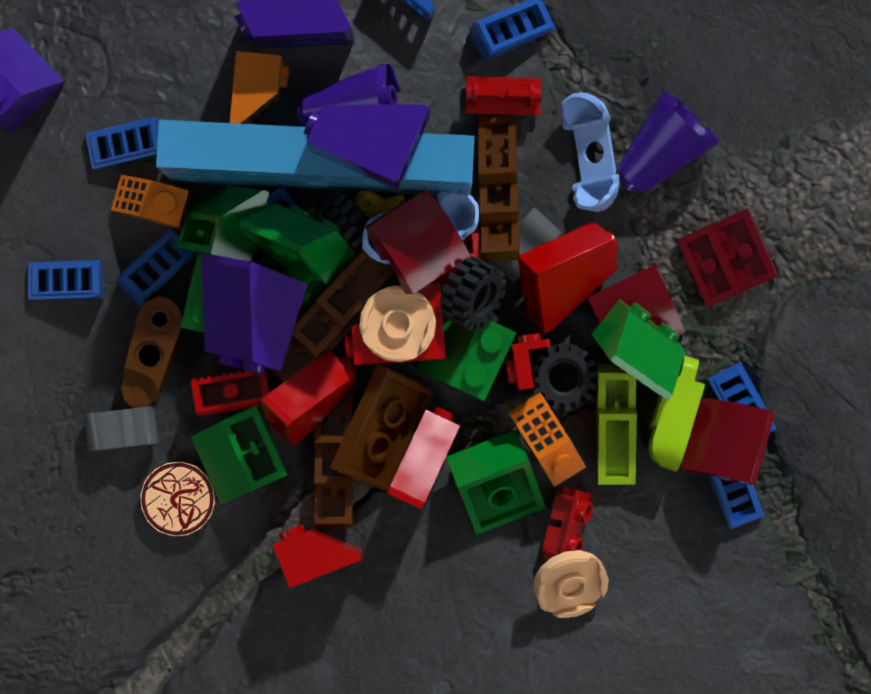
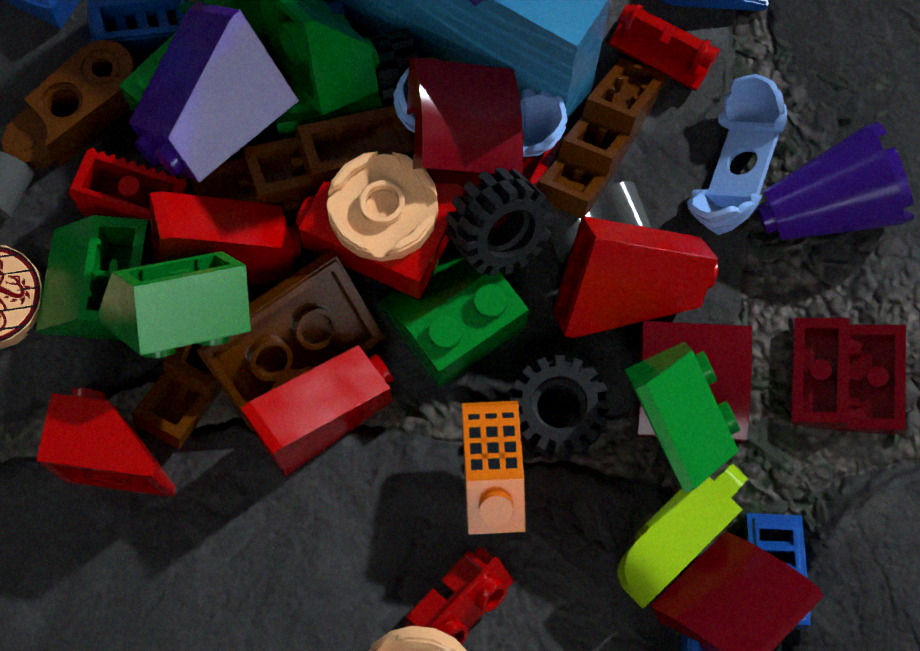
camera: 25 degrees right, 15 degrees down
green slope [446,430,546,535] -> none
red bracket [505,333,551,391] -> none
lime slope [596,364,637,485] -> none
none -> green slope [98,251,251,358]

